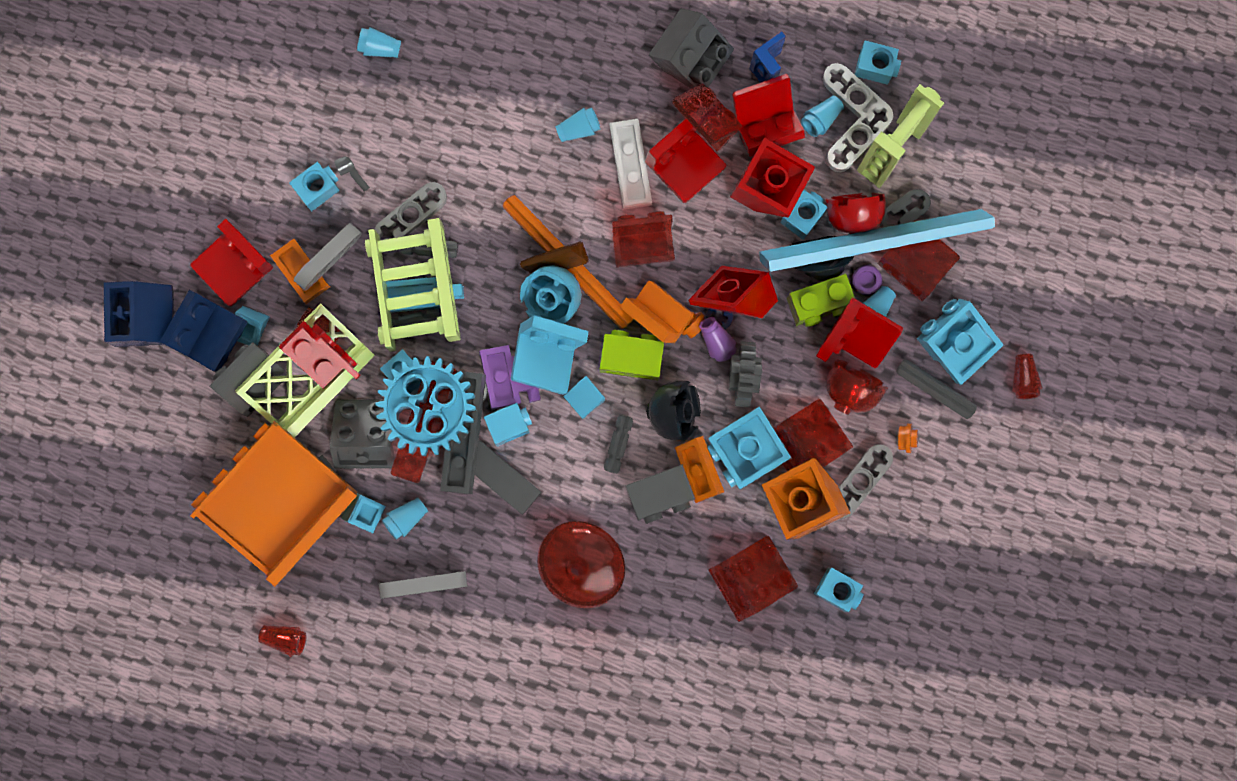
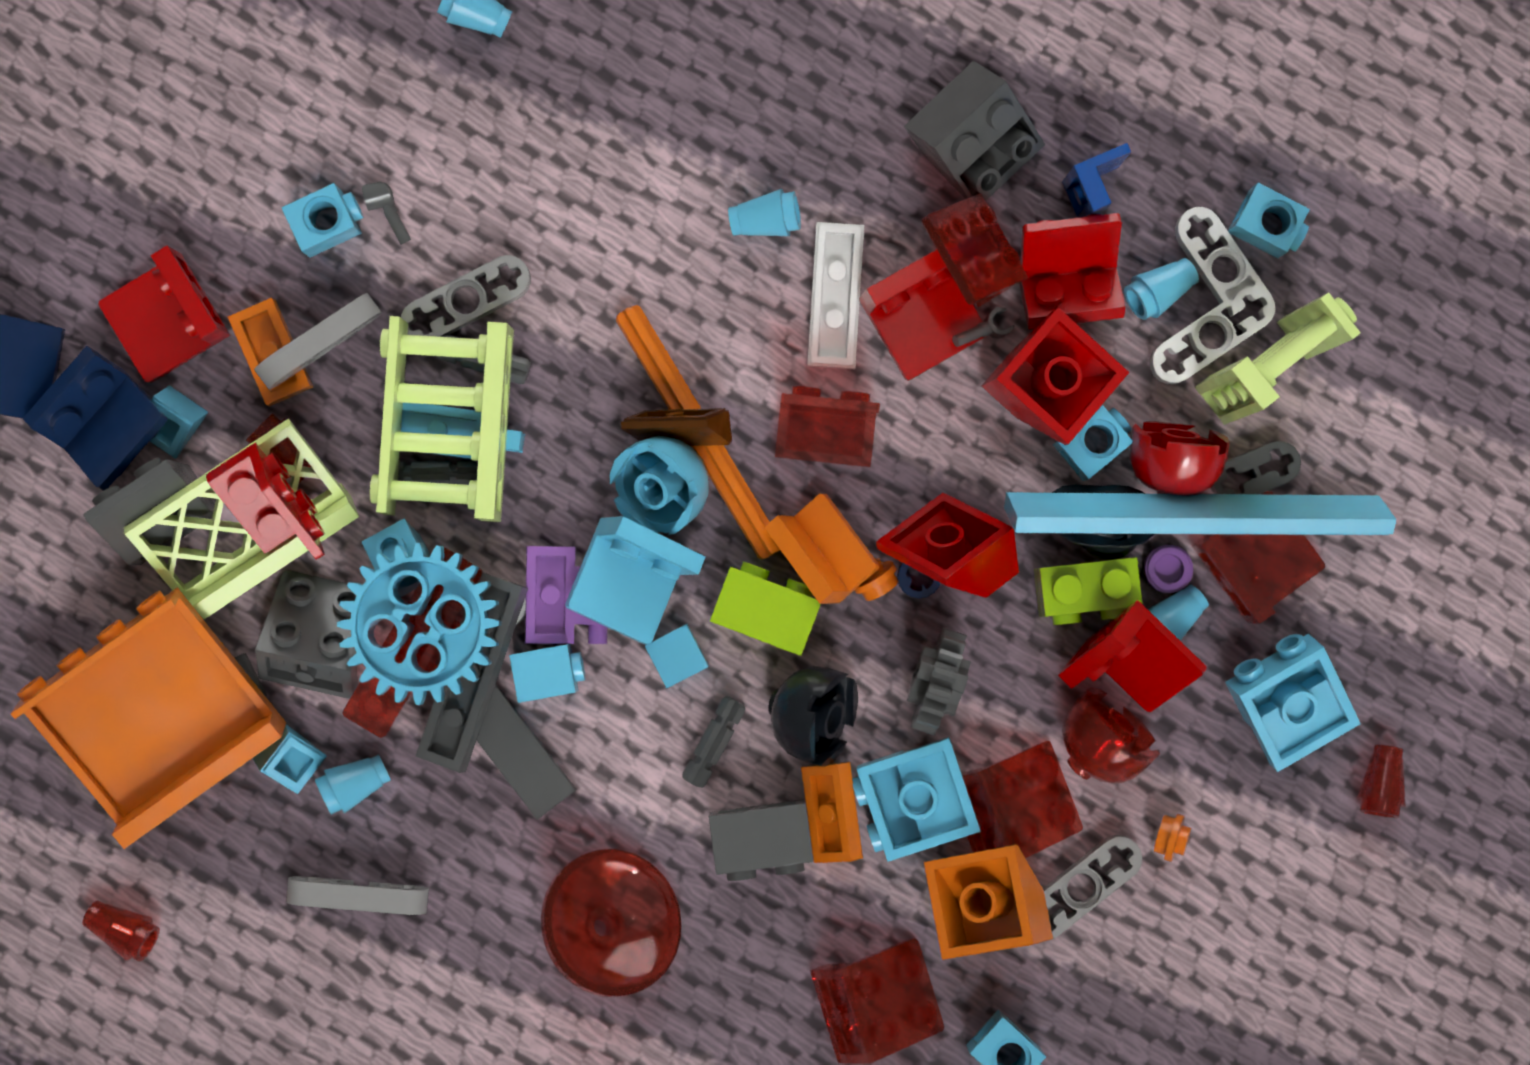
camera: 10 degrees right, 5 degrees up
medium lavender cone [699,317,736,362] -> none
dark grey axle [896,359,977,419] -> none
none -> dark grey hand [952,307,1015,347]

